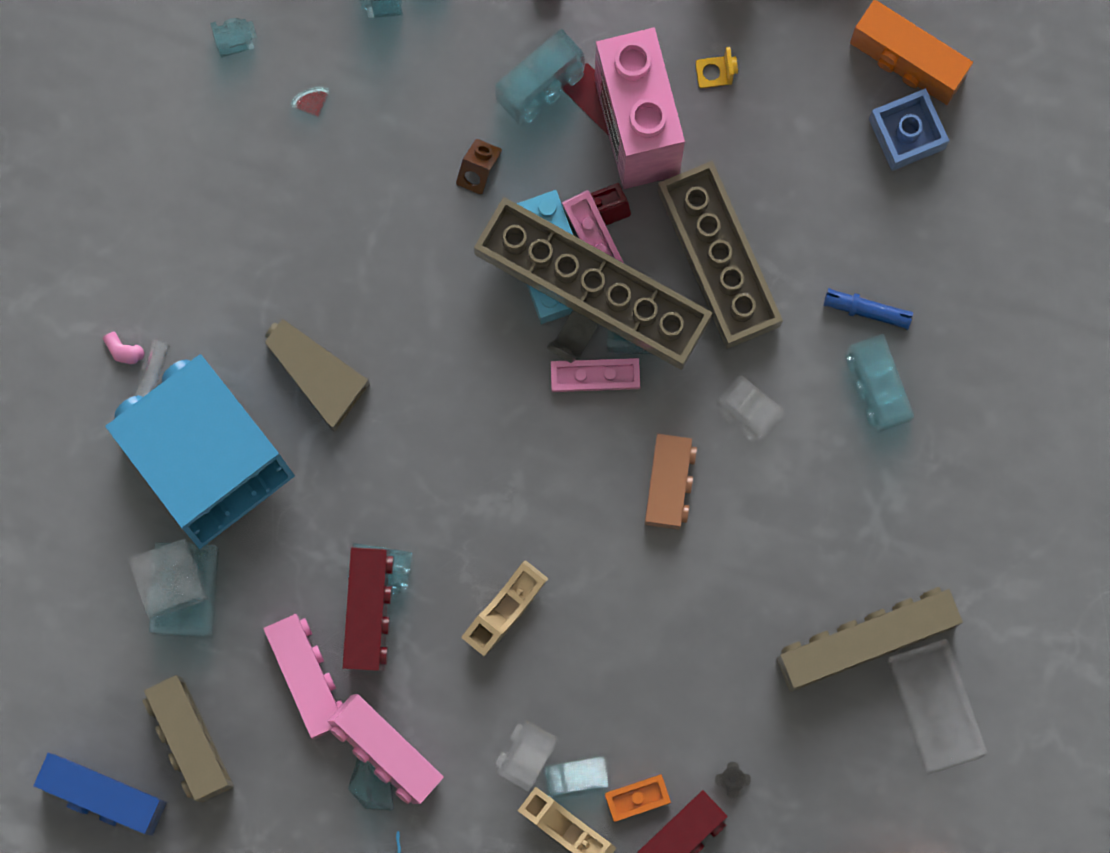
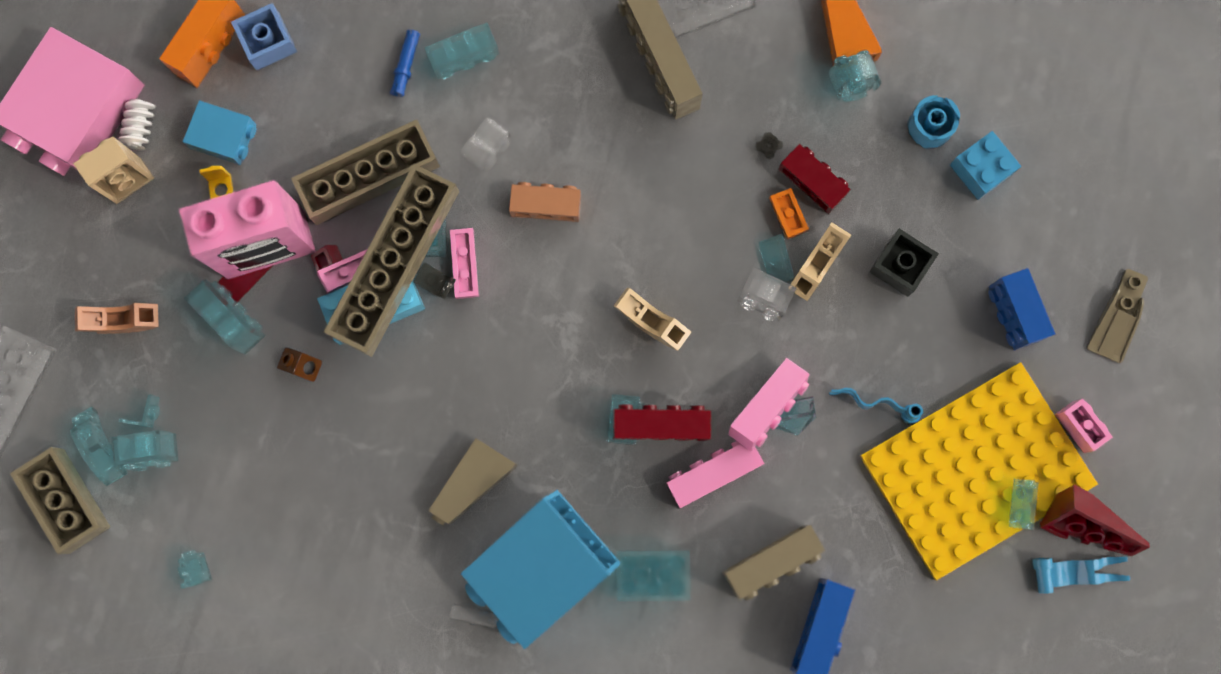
camera: 90 degrees left, 0 degrees up
bright pink arm [102,331,145,365] -> none
clear brick [128,538,209,619] -> none
clear light blue tile [291,87,330,117] -> none
none -> dark azure brick [183,100,256,165]

